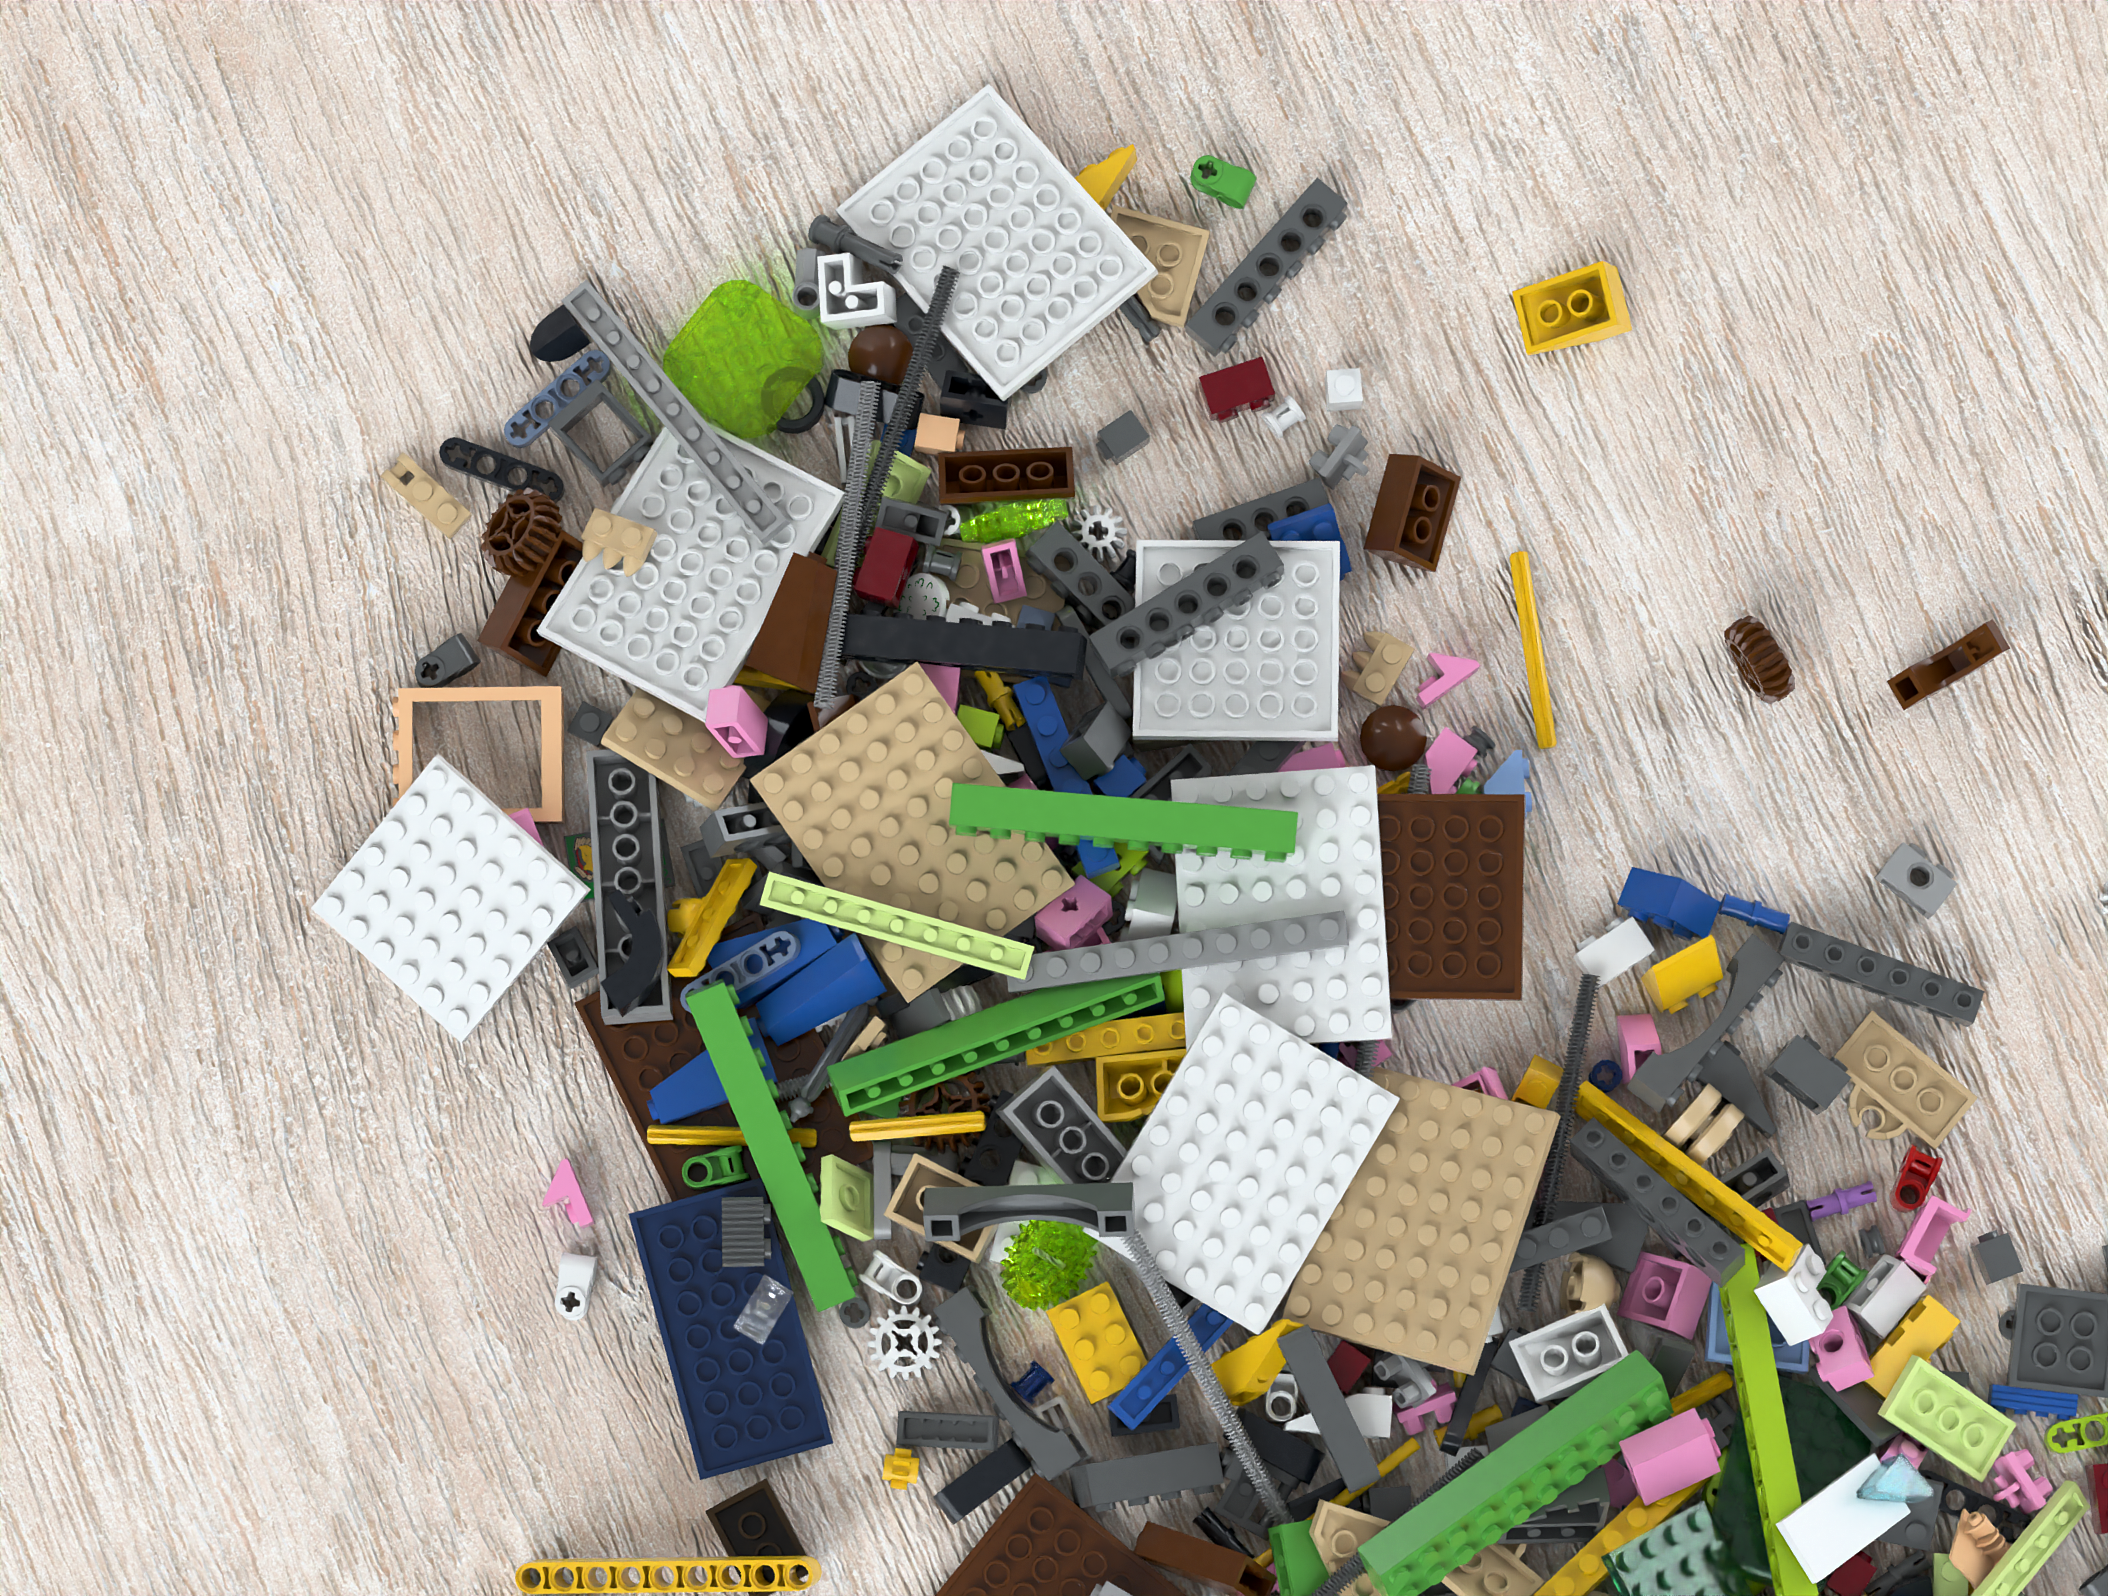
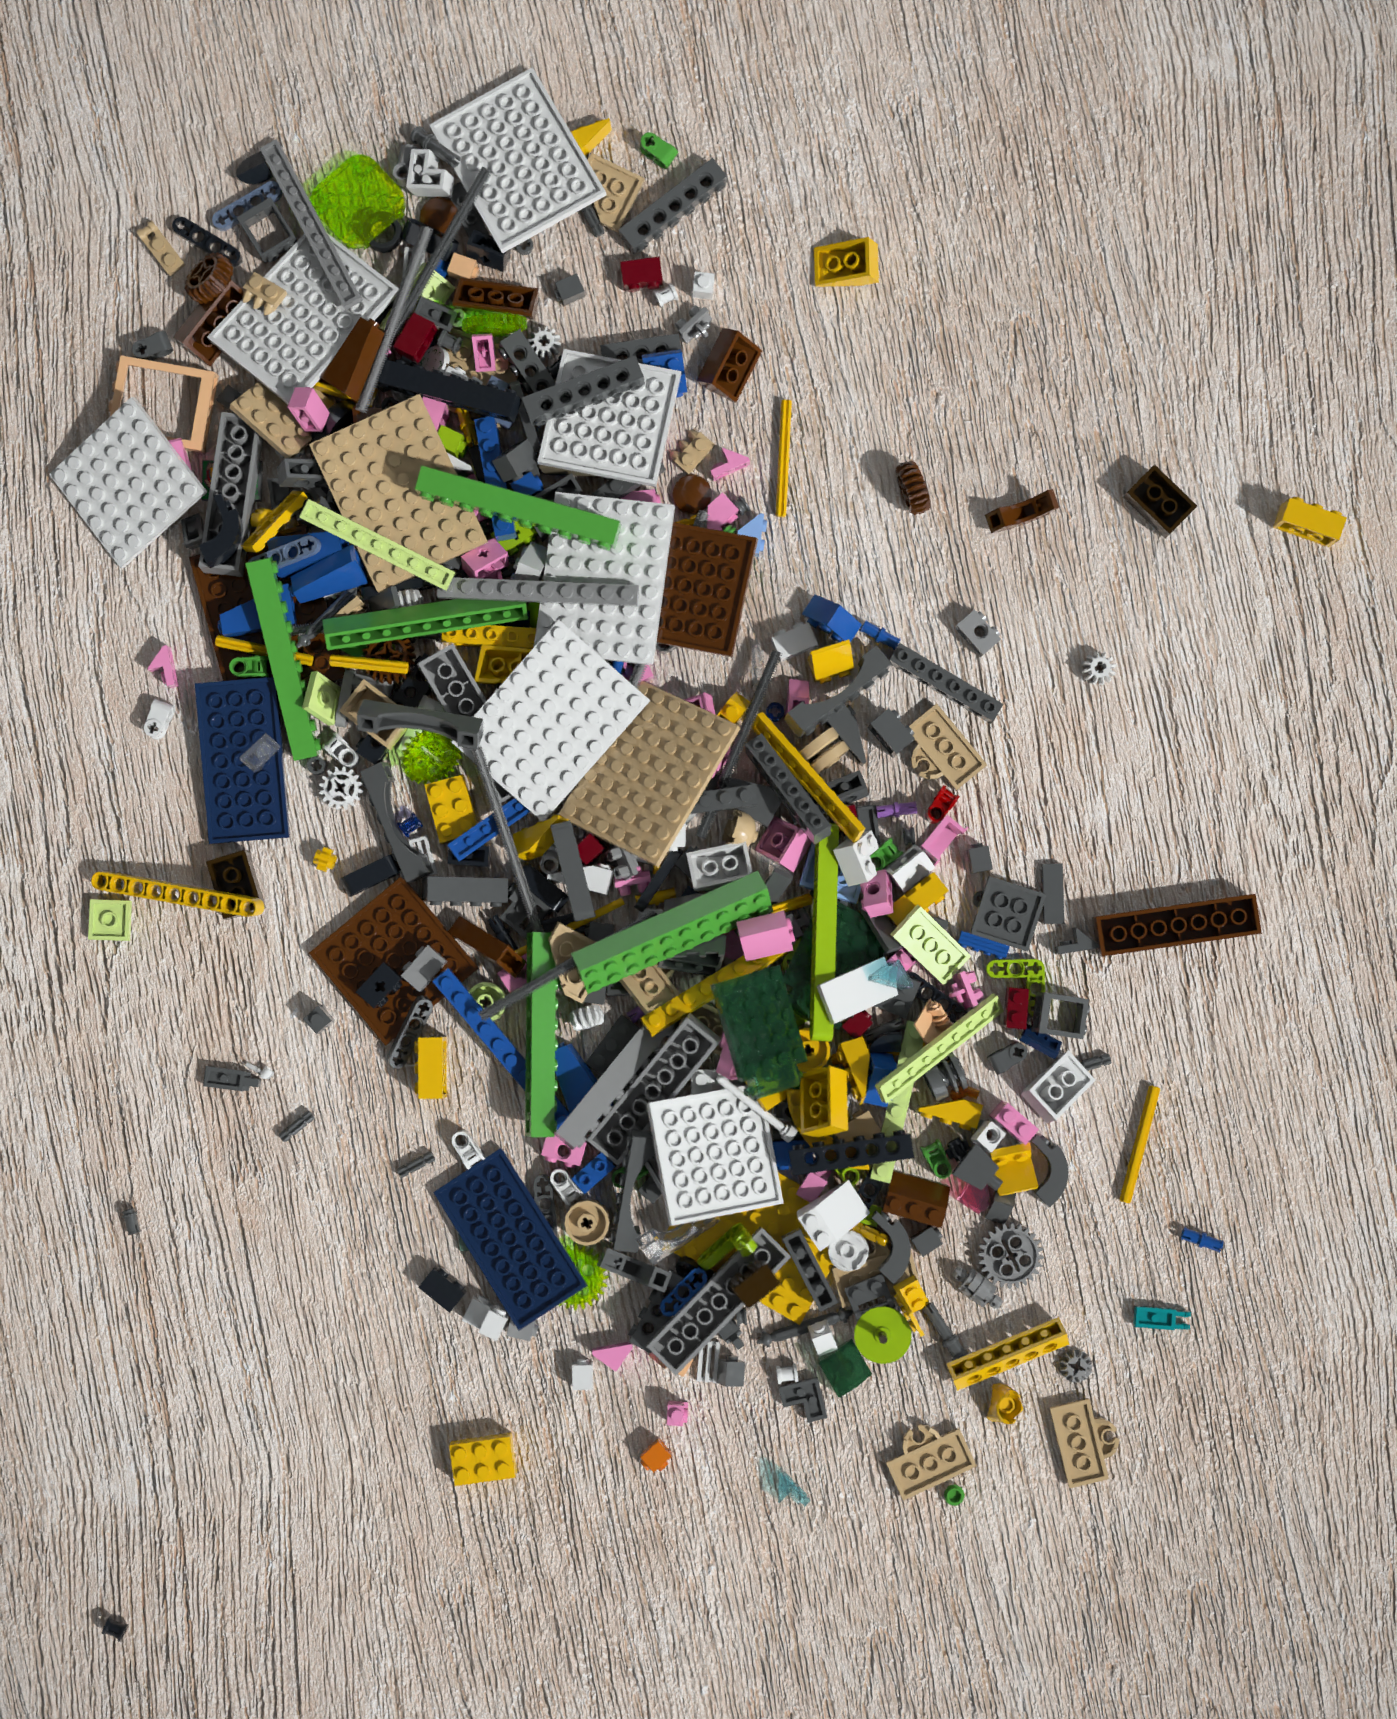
camera: 10 degrees right, 5 degrees up
dark grey brick [722,1197,771,1267] -> none
dark grey plate [896,1411,1000,1451] -> none

